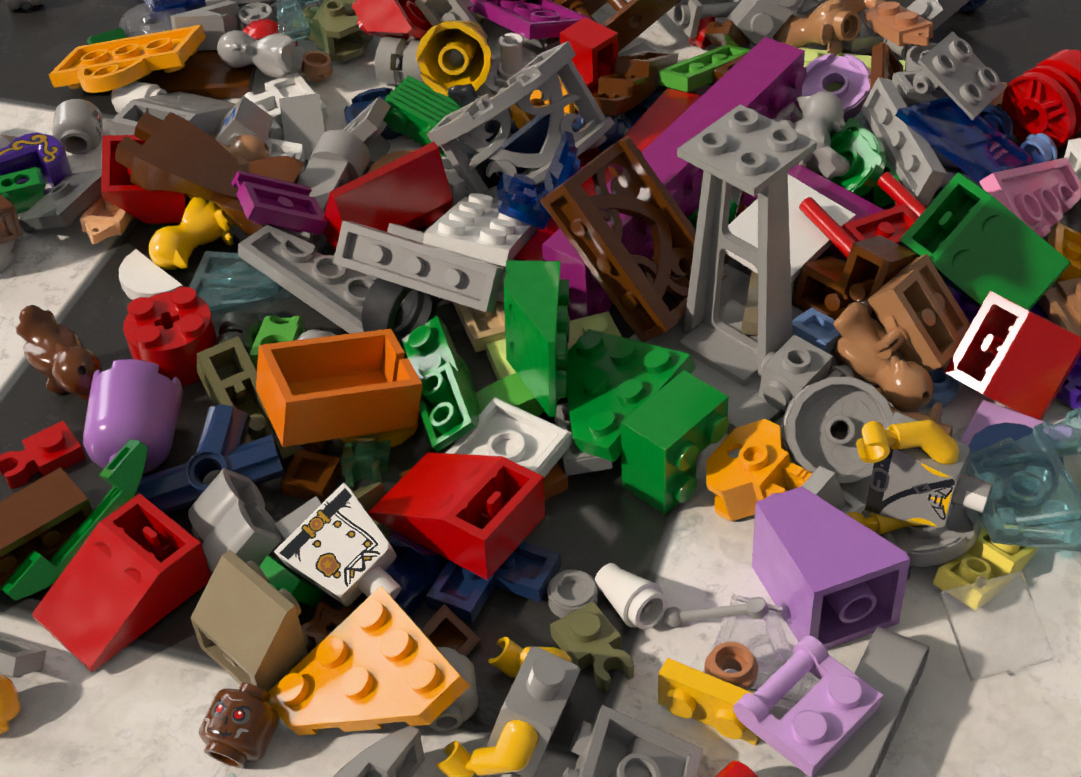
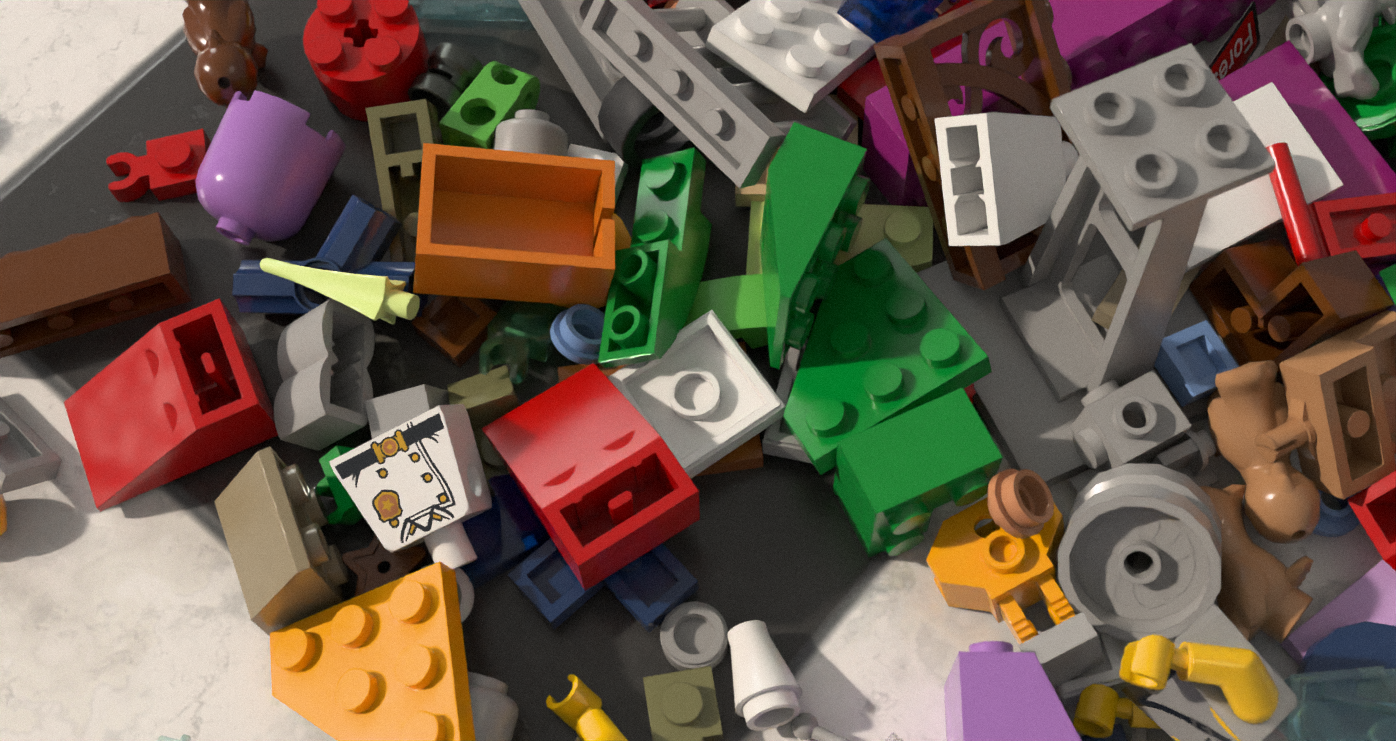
camera: 25 degrees right, 20 degrees up
green slope [0,439,148,600] -> none
reddish brown head [199,683,280,769] -> none
reddish brown slope [420,604,481,656] -> none
none -> yellowish green piece [260,258,420,325]
none -> medium blue plate [550,304,605,365]
none -> white torso [935,112,1078,246]
none -> nougat plate [988,469,1054,539]

